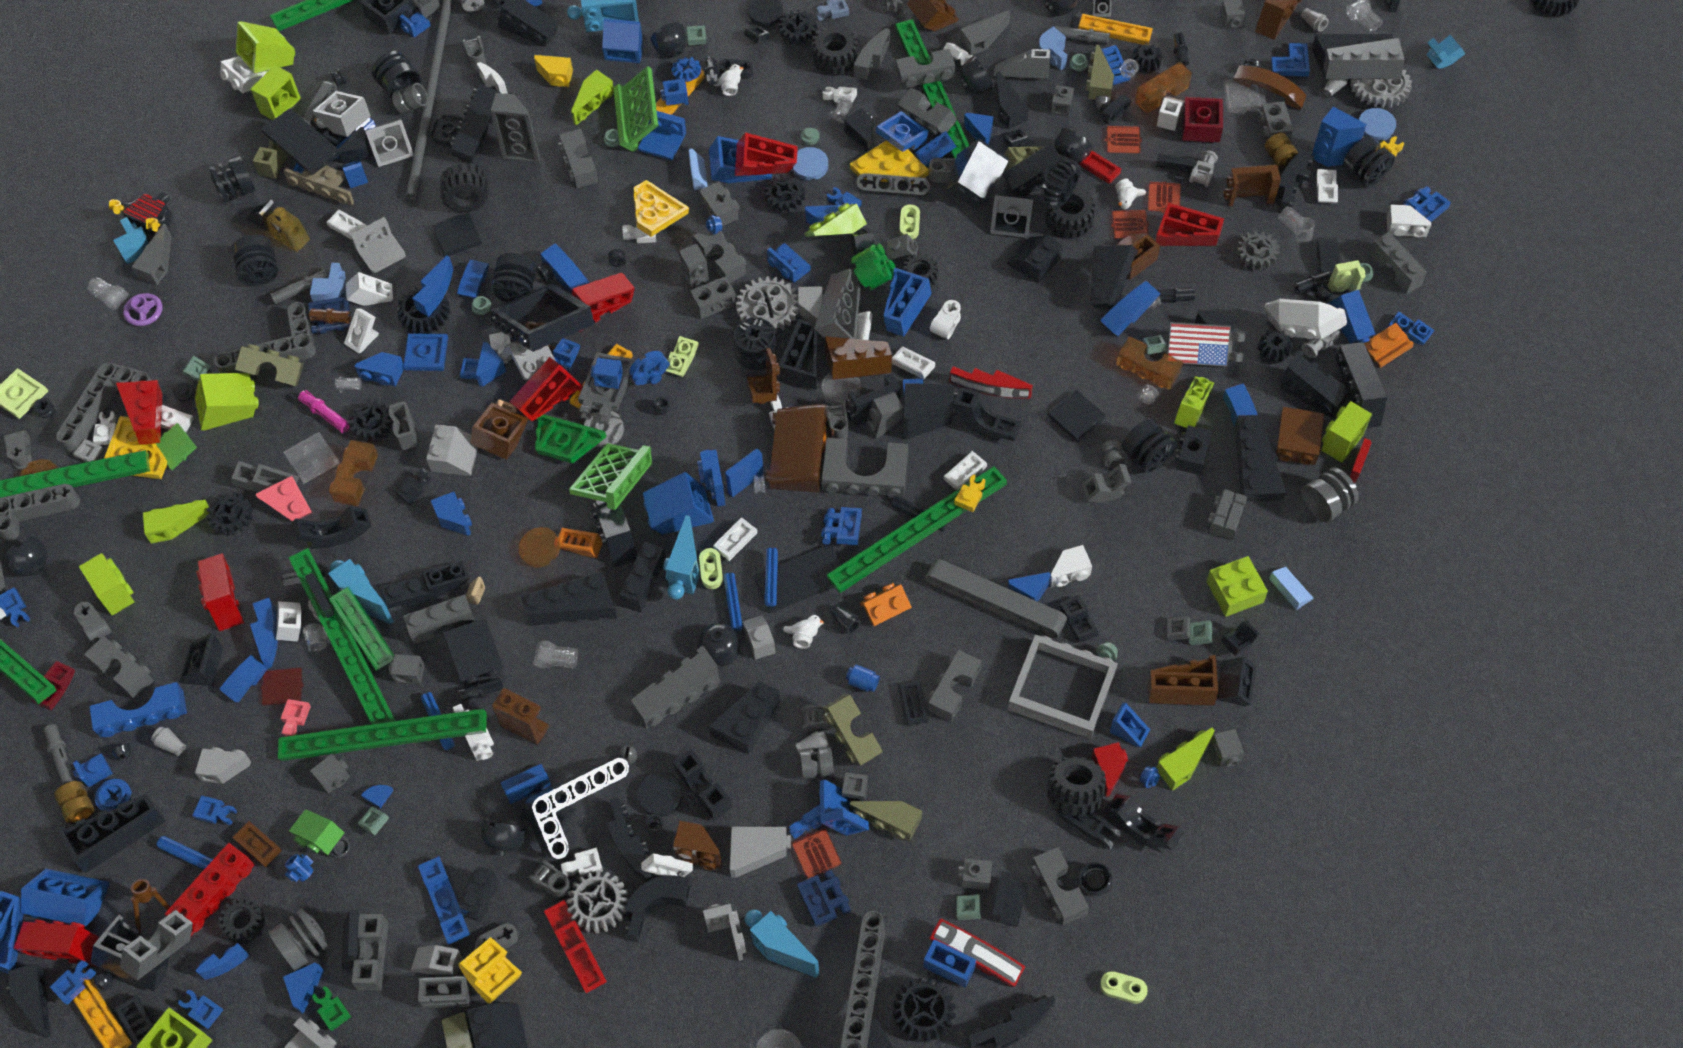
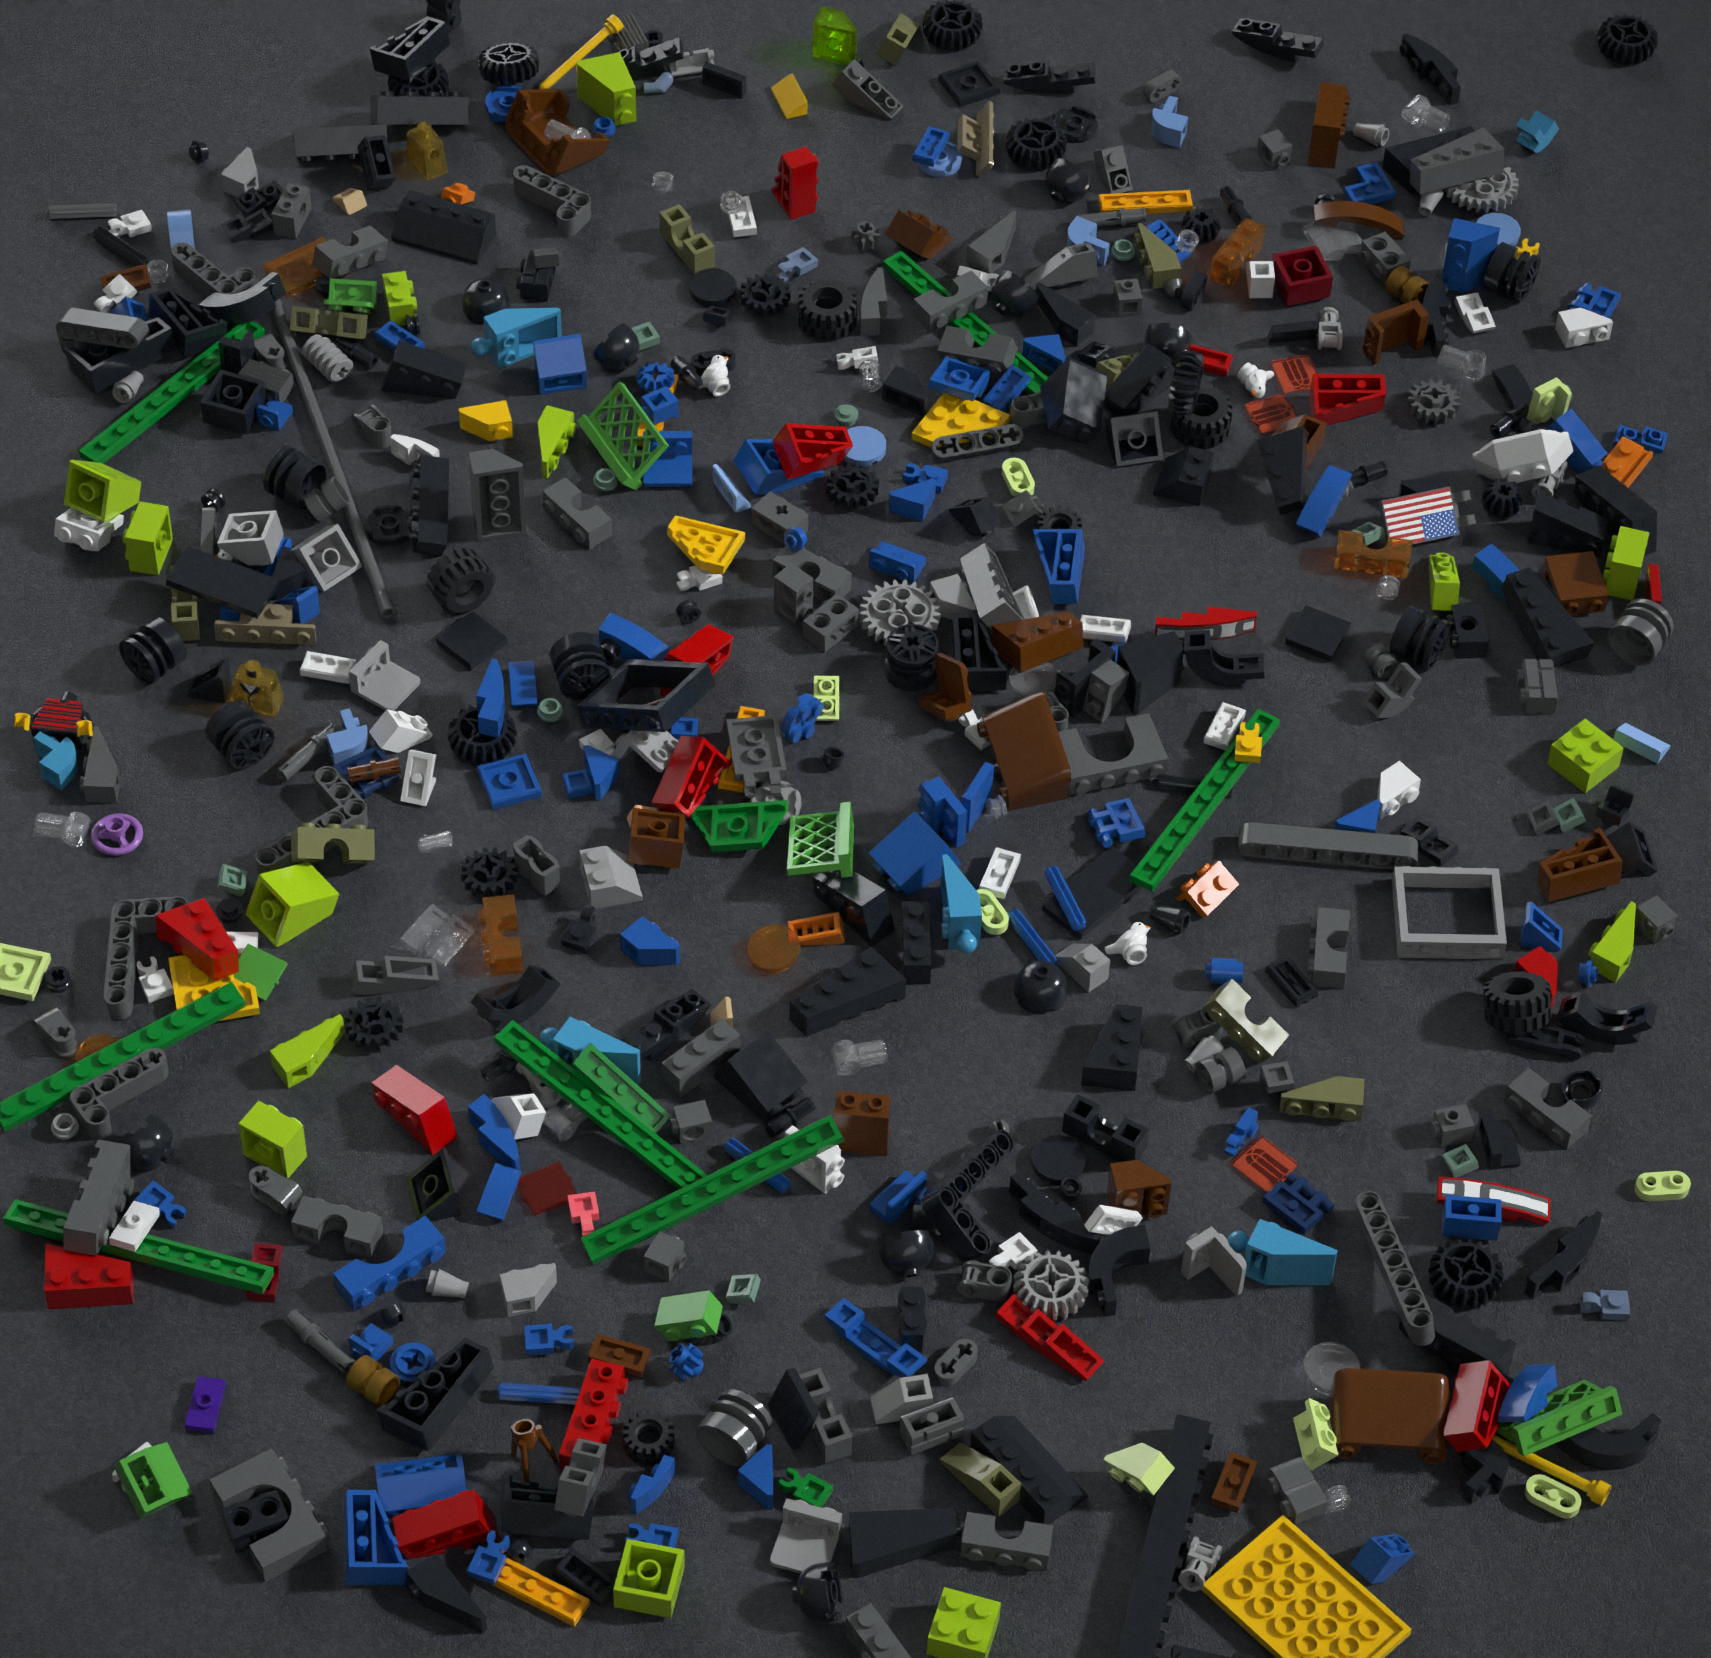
camera: 25 degrees left, 10 degrees down
light grey tile [73,439,103,463] -> none
coral wing [256,476,312,521] -> none
dark pink pin [298,390,350,433] -> none
black tile [305,573,335,618] -> none
blue slope [355,352,404,387] -> none
blue tile [361,785,394,809] -> none
yellow slope [459,937,522,1004] -> none
blue brick [591,358,623,389] -> none
dark grey wedge [631,645,720,728] -> none
light grey slope [730,827,791,878] -> none
lime slope [804,203,867,237] -> none
blue bracket [819,780,869,836] -> none
green brick [851,244,896,290] -> none
white piece [930,300,961,339] -> none
sand green plate [1097,642,1118,661] -> none
clear red piece [1105,126,1142,153] -> none
dark grey arch [1369,232,1427,294] -> none

